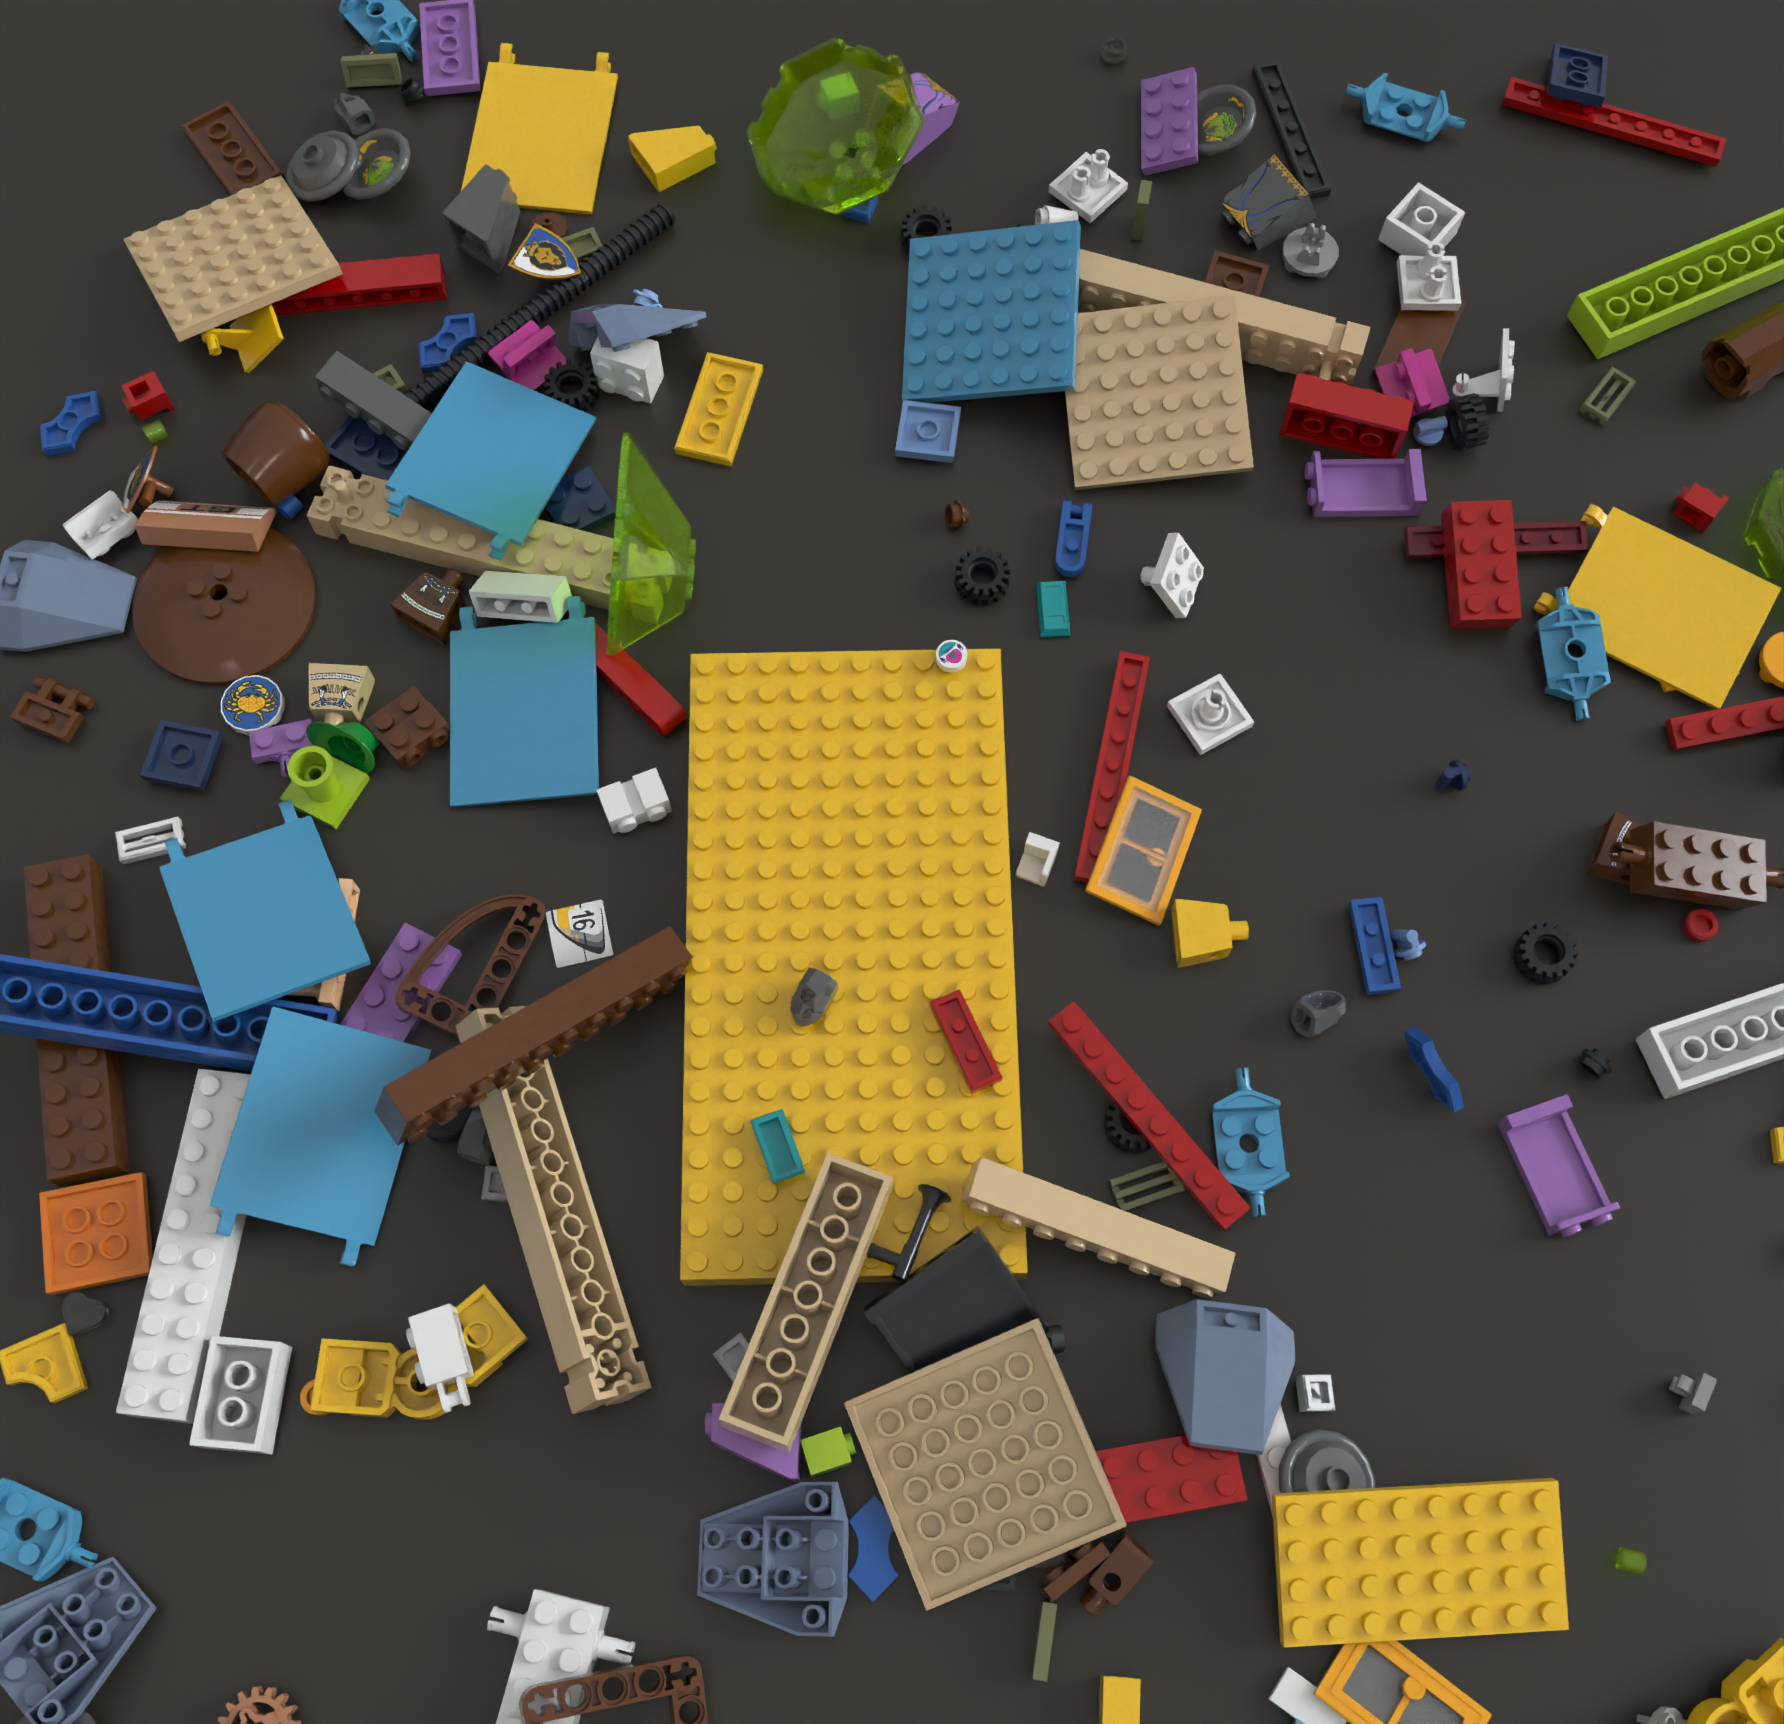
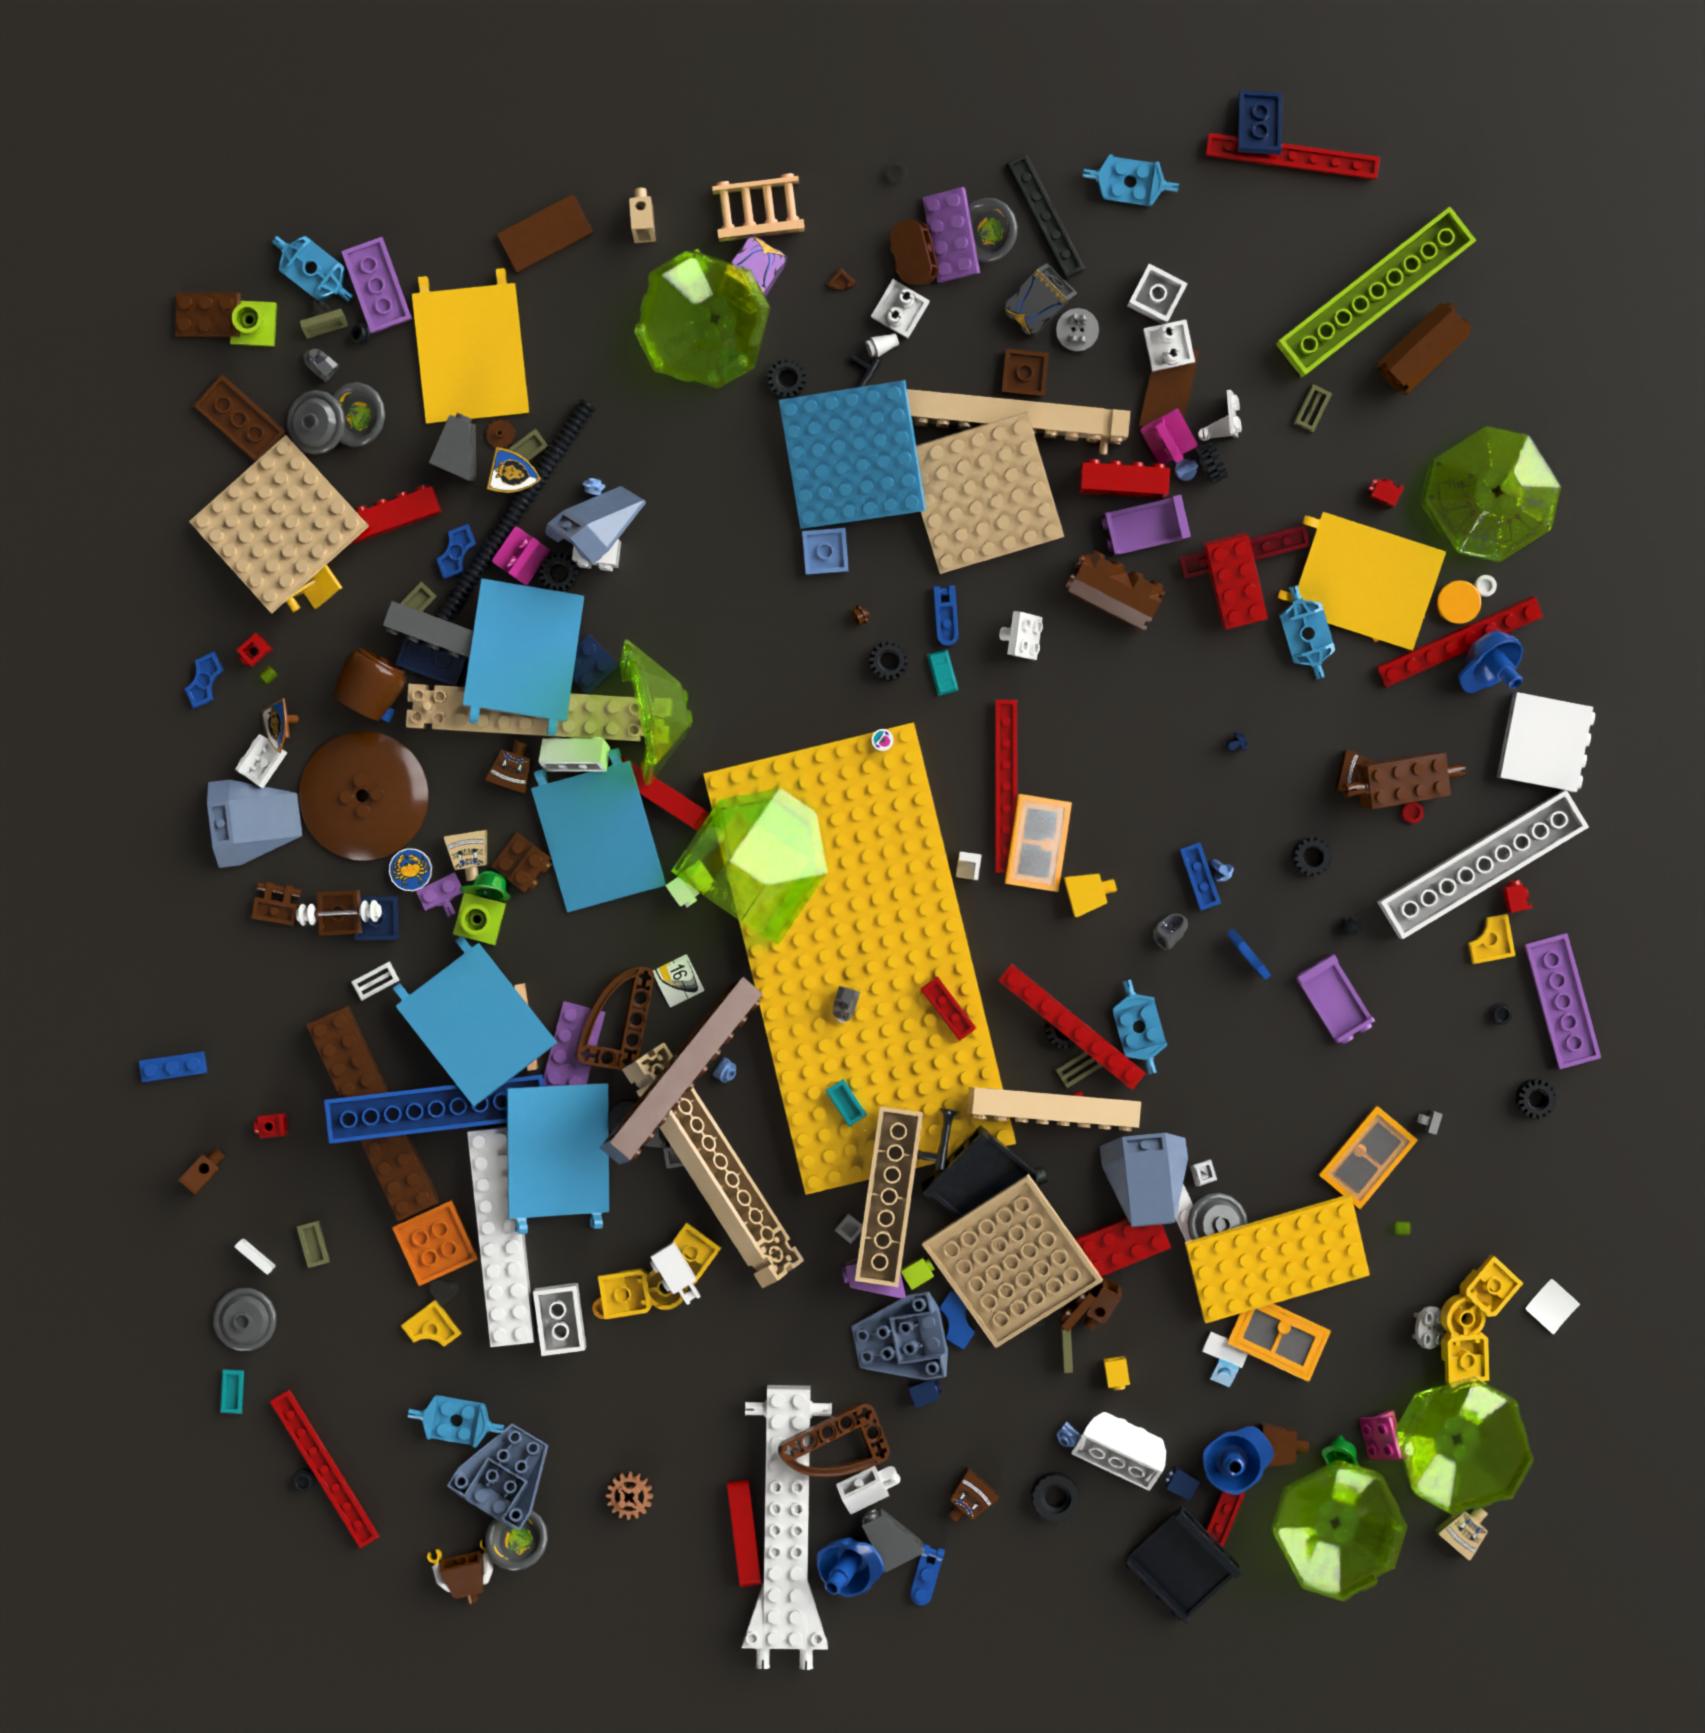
camera: 10 degrees left, 20 degrees up
nougat slope [135,500,277,552] -> none
yellow slope [628,126,717,192] -> none
yellow tile [674,352,763,467] -> none
olive tile [1131,180,1152,241] -> none
white plate [1167,674,1254,755] -> none
none -> reddish brown plate [175,292,241,337]
none -> lime plant [230,301,277,347]
none -> reddish brown plate [296,890,382,936]
none -> reddish brown tile [497,194,593,273]
none -> tan torso [629,188,656,243]
none -> clear neon green windscreen [671,788,827,945]
none -> light nougat fence [712,173,805,242]
none -> medium blue plate [712,1056,737,1082]
none -> reddish brown tile [827,268,857,291]
none -> reddish brown brick [889,220,939,286]
none -> dark blue brick [908,1379,942,1408]
none -> reddish brown brick [1065,550,1165,632]
none -> clear door [1318,1105,1418,1209]

